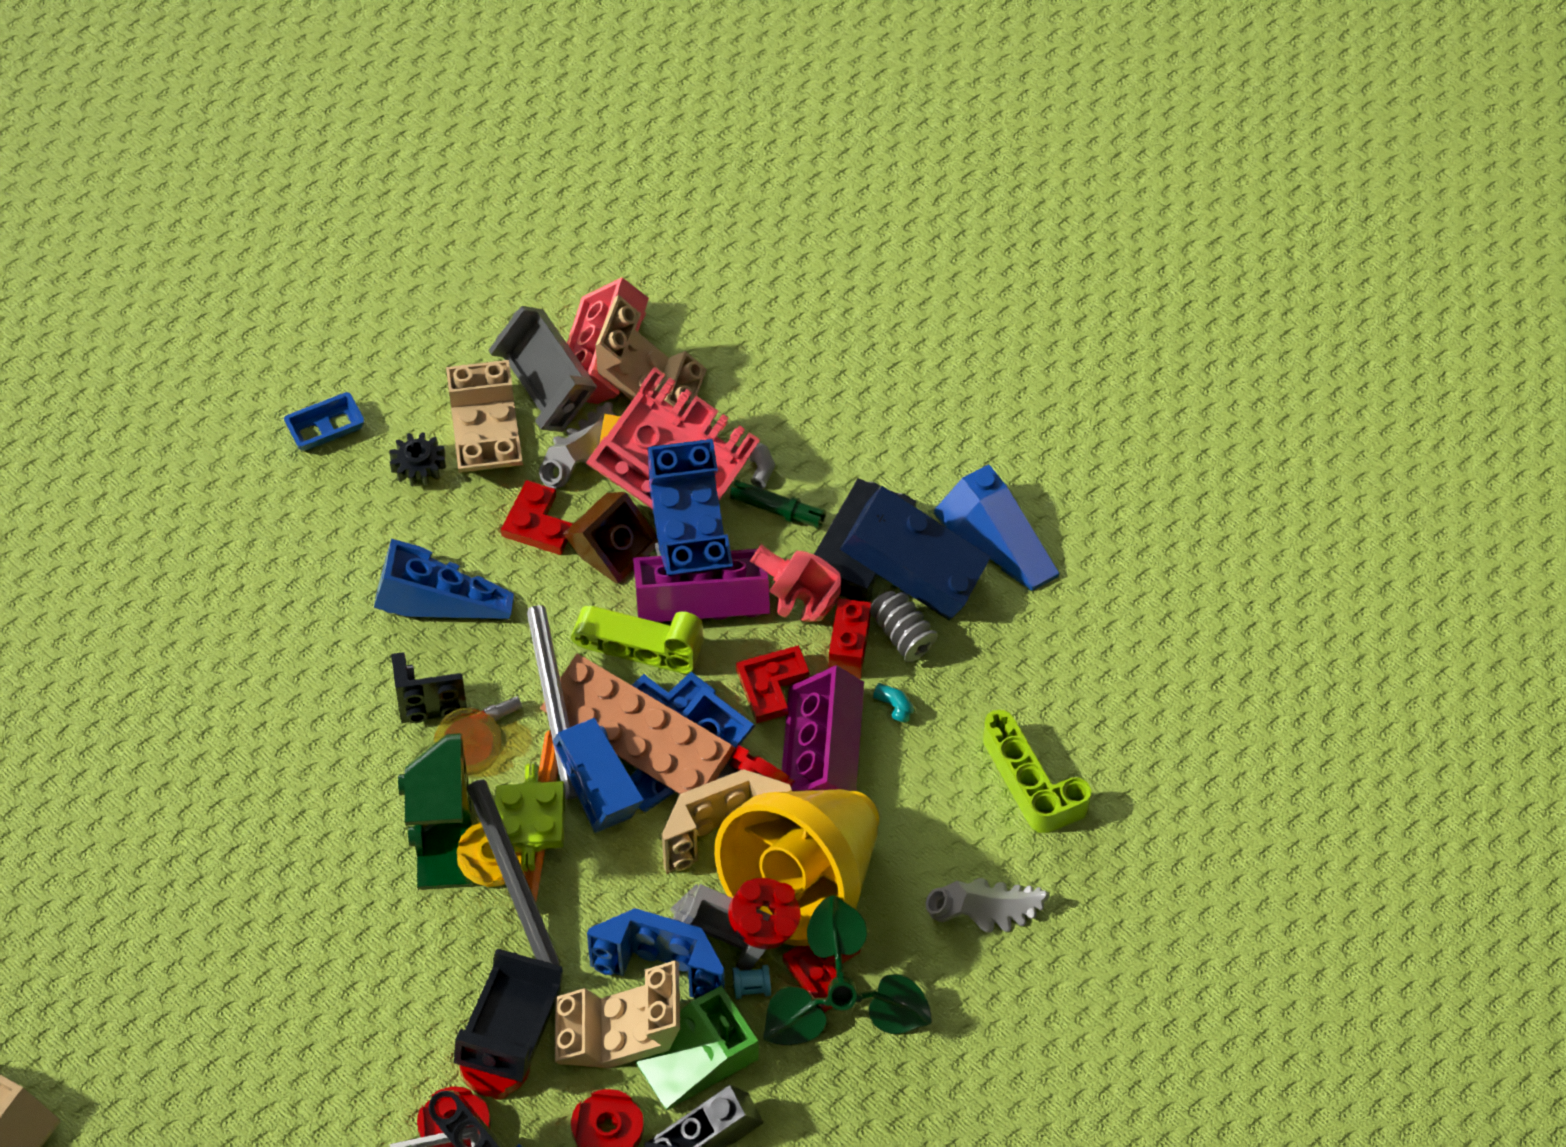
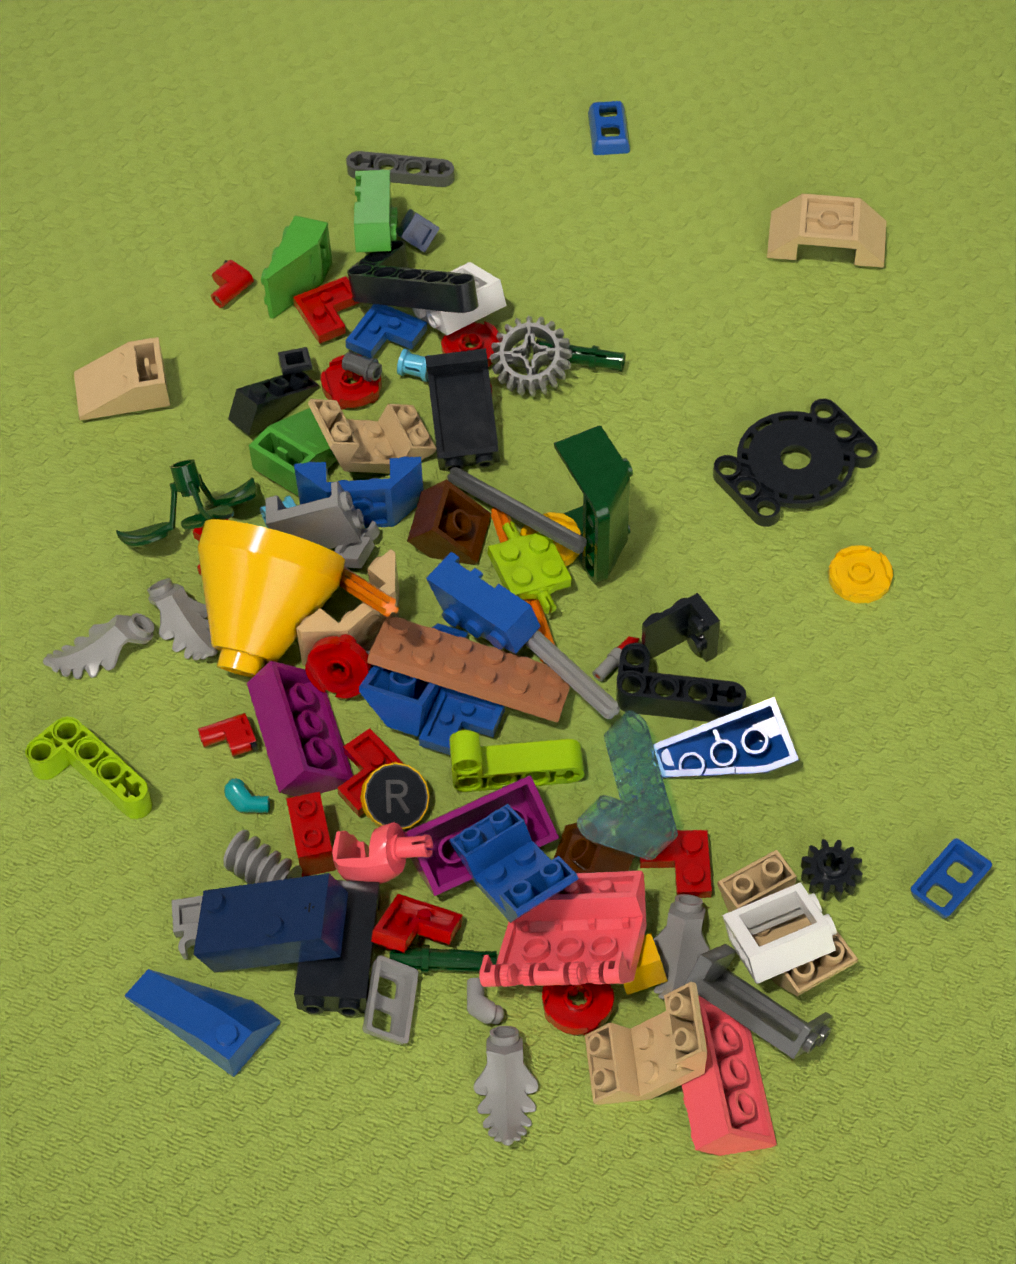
camera: 160 degrees right, 0 degrees up
clear yellow tile [434,707,502,775] -> none
red plate [728,878,801,949] -> none
none -> light grey plant [147,578,219,661]
none -> light grey plate [171,896,203,959]
none -> red piece [197,713,259,757]
none -> orange axle [339,567,399,617]
none -> dark grey pin [342,351,382,382]
none -> black tile [360,762,430,830]
none -> light grey piece [362,956,418,1044]
none -> red plate [371,894,463,952]
none -> medium azure bush [397,349,430,382]
none -> reddish brown slope [407,479,491,565]
none -> light grey plant [474,1026,538,1146]
none -> light grey gear [490,315,572,397]
none -> dark green pin [534,339,626,372]
none -> clear light blue beam [577,711,678,860]
none -> black beam [616,643,746,722]
none -> black piece [713,398,878,527]
none -> white window [722,882,837,984]
none -> yellow tile [828,545,893,603]

